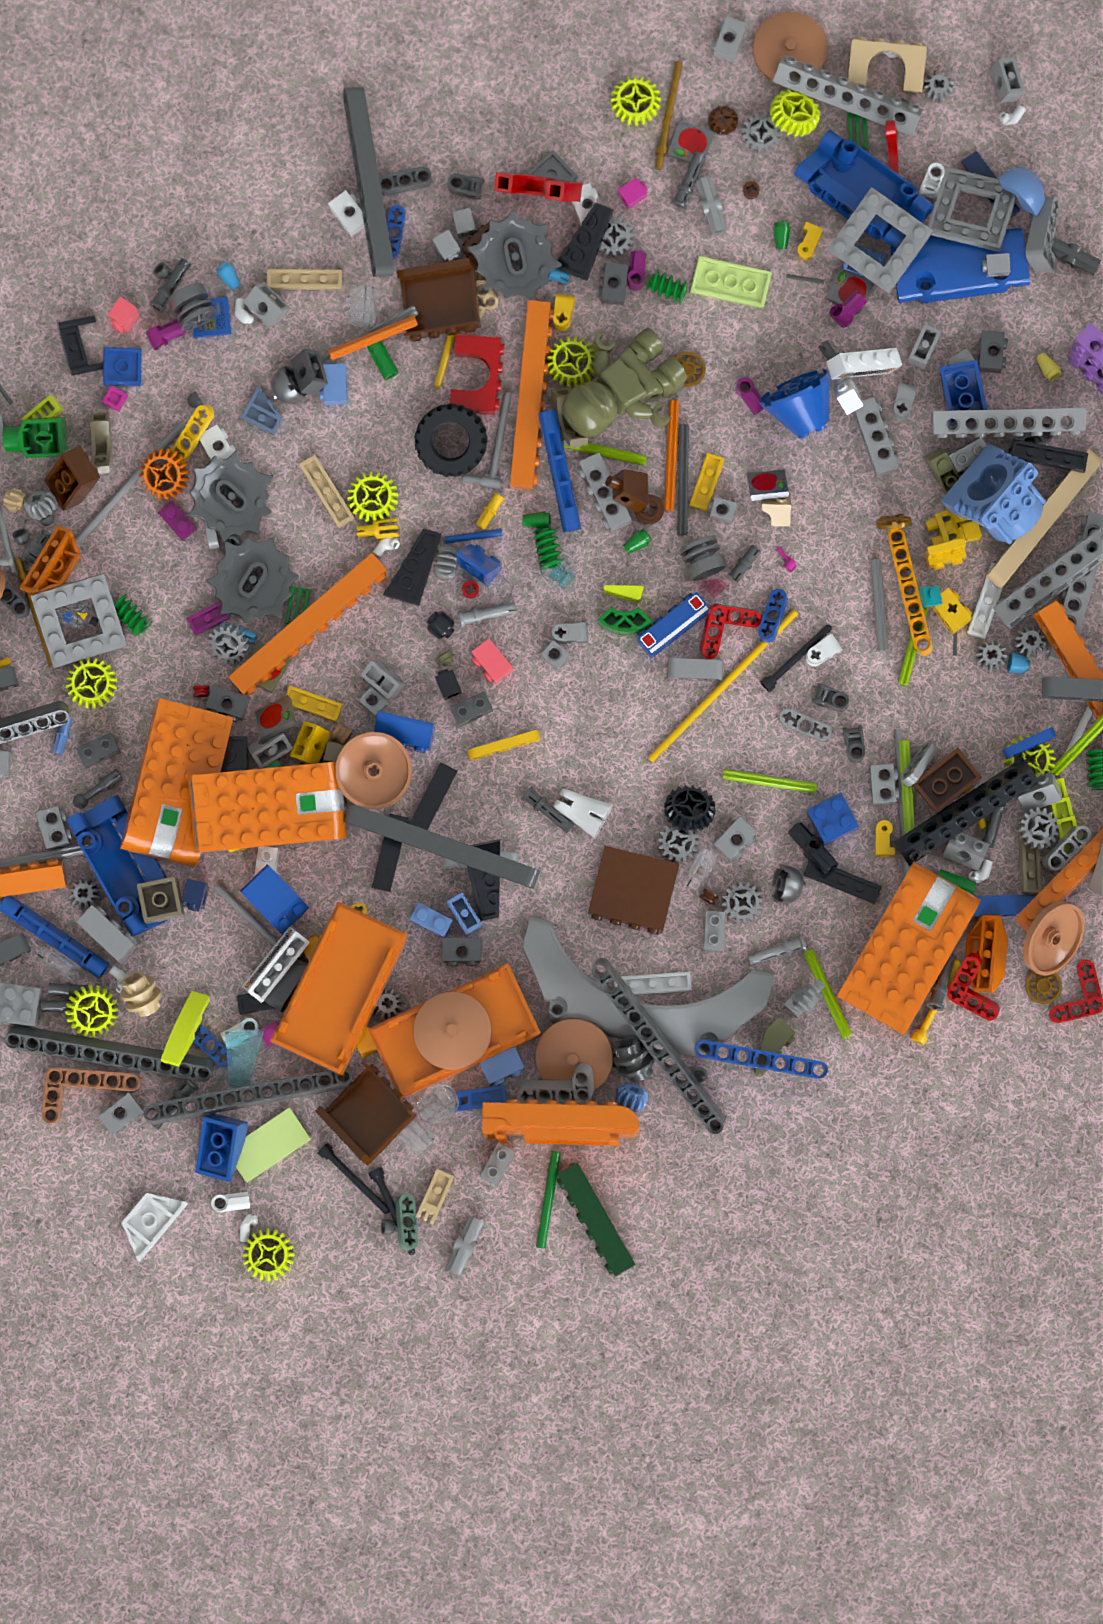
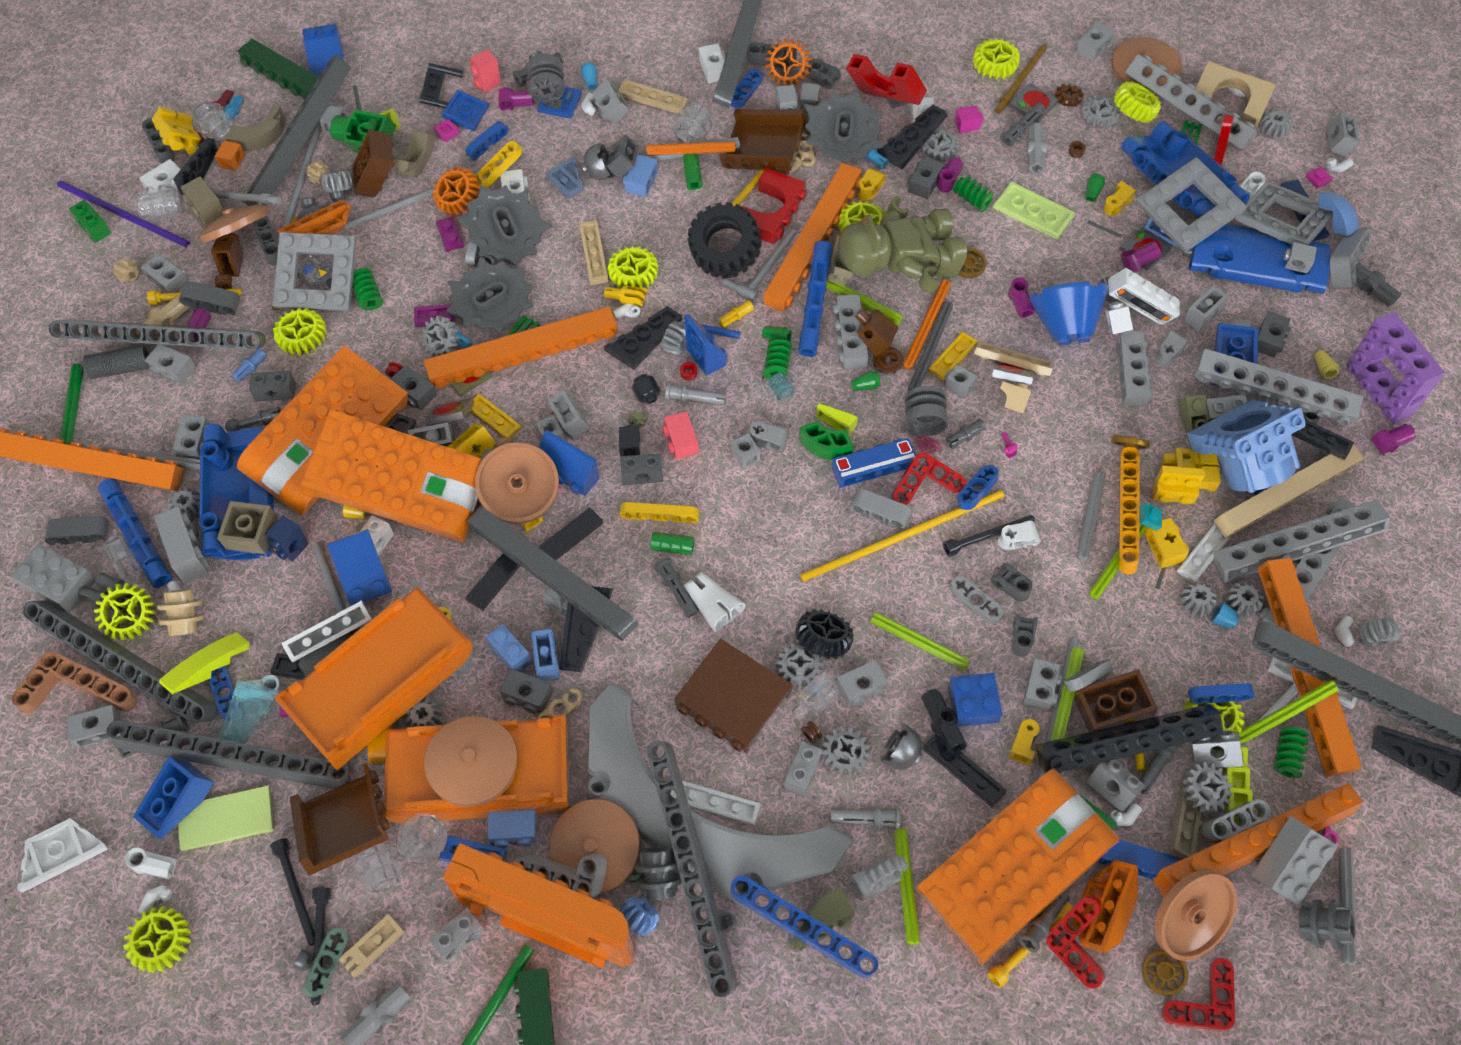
camera: 15 degrees right, 20 degrees down
none -> blue beam [465,121,509,160]
none -> tan piece [537,688,583,720]
none -> green axle [650,532,695,555]
none -> orange gear [765,38,812,86]
none -> tan plate [974,341,1054,376]
none -> dark pink plate [1305,166,1333,189]

